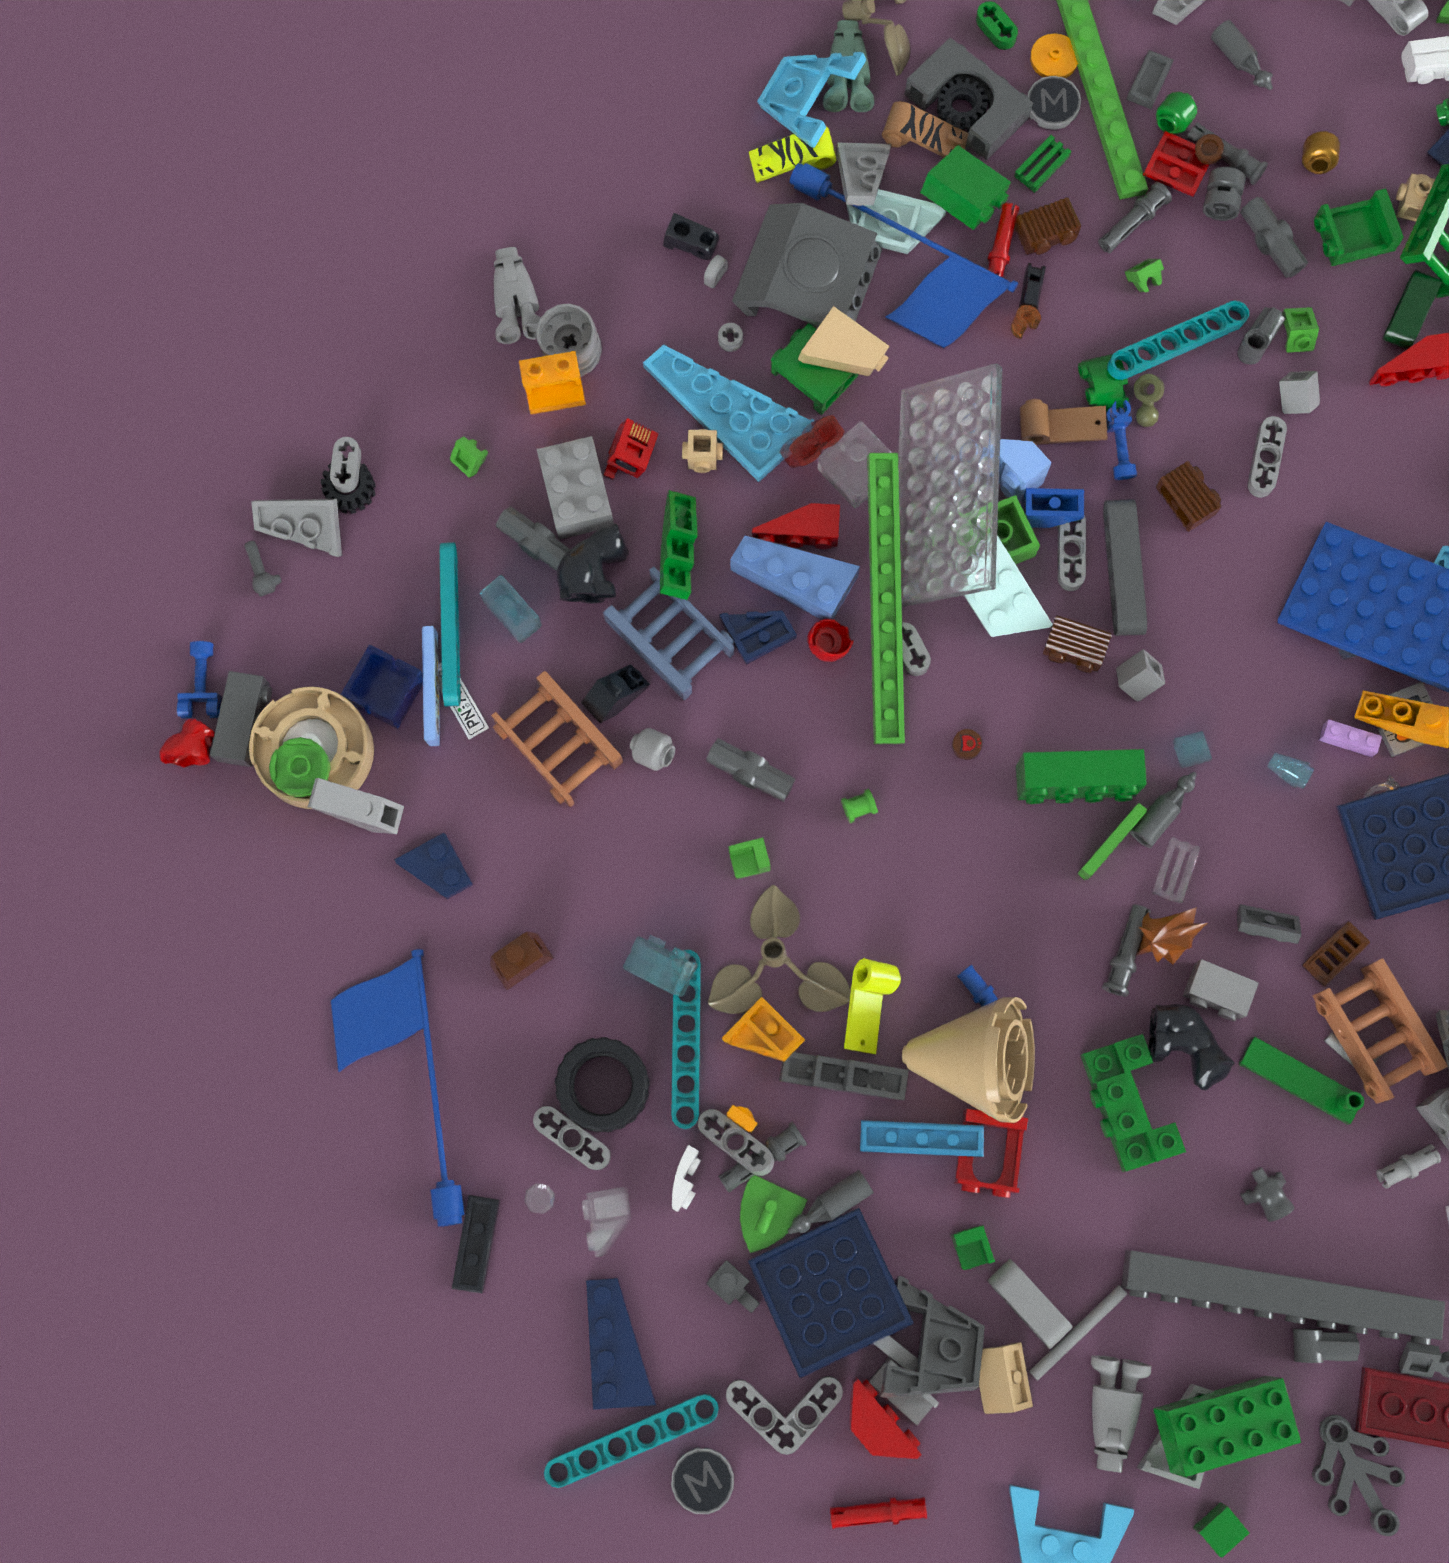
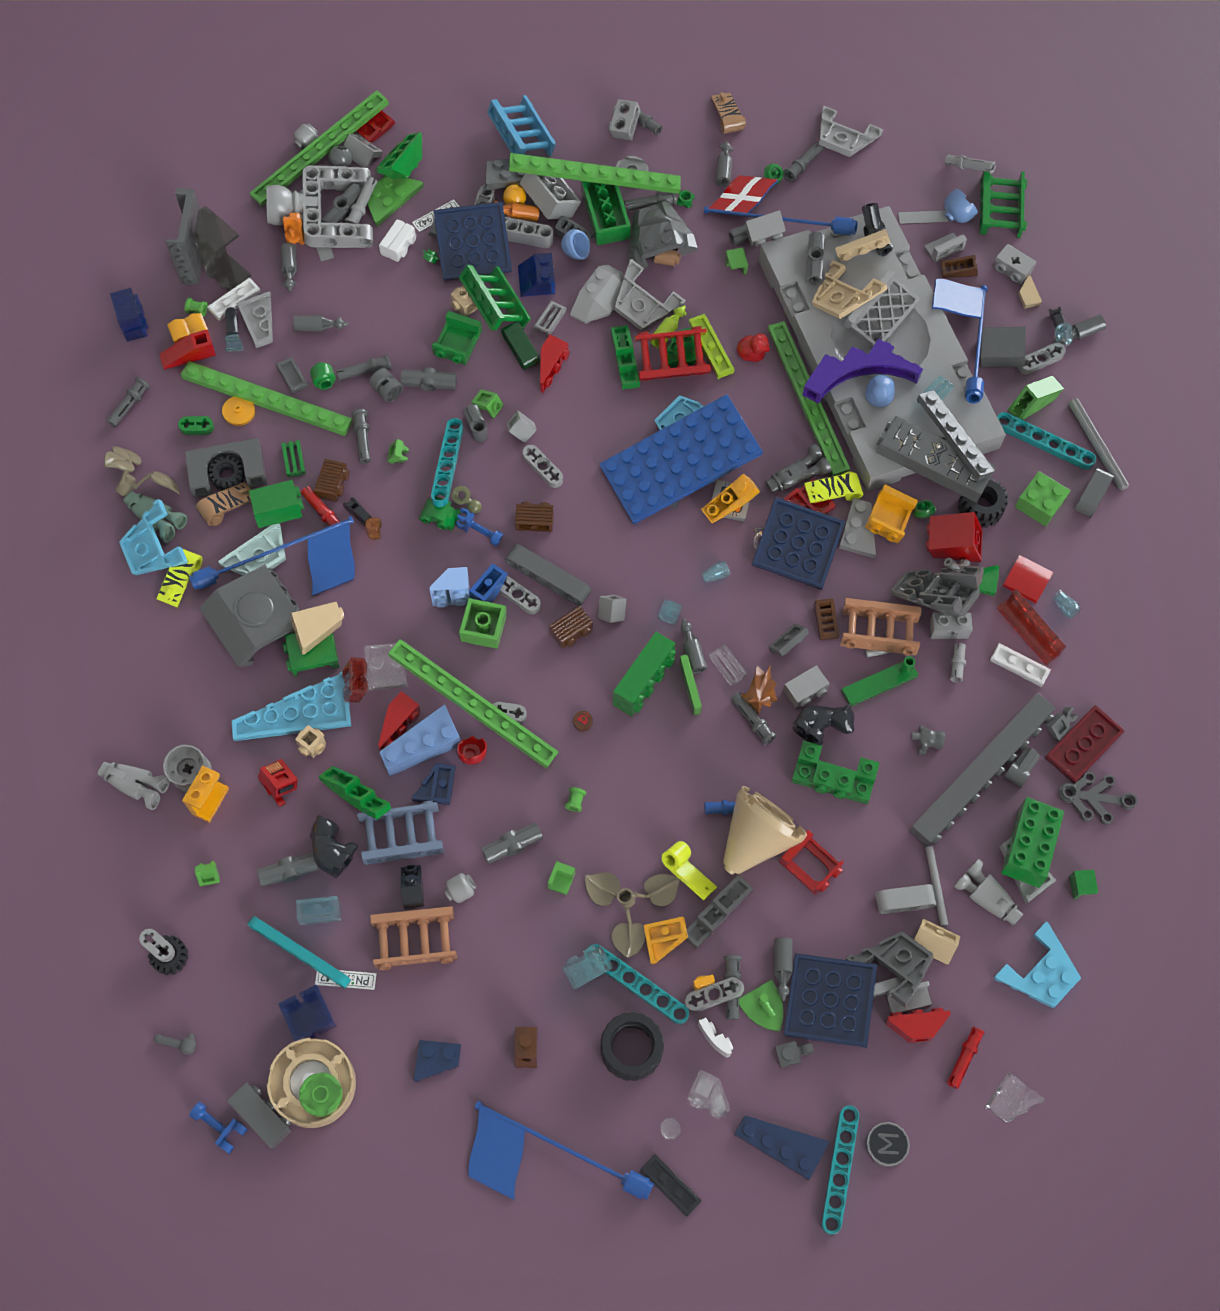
camera: 60 degrees left, 10 degrees down
red hair [159,718,215,768] -> none
light grey wing [251,498,342,557] -> none
light grey slope [308,778,404,835] -> none
light blue tile [422,626,440,746] -> none
light grey beam [533,1106,611,1170] -> none
light grey brick [536,436,614,540] -> none
black leg [663,213,720,260] -> none
light grey tile [704,255,728,289] -> none
light grey bush [718,323,743,352] -> none
light grey beam [726,1376,843,1455] -> none
light grey wing [836,142,891,206] -> none
dark azure tile [860,1120,984,1157] -> none
clear plate [898,363,1002,607] -> none
green panel [950,1225,995,1270] -> none
light aqua wing [959,533,1052,637] -> none
medium nougat door [1020,399,1107,445] -> none
black tile [1027,76,1081,130] -> none
red slope [1143,131,1210,197] -> none
reddish brown tile [1195,134,1224,165] -> none
pearl gold head [1302,131,1340,174] -> none
lavender piece [1319,719,1382,757] -> none

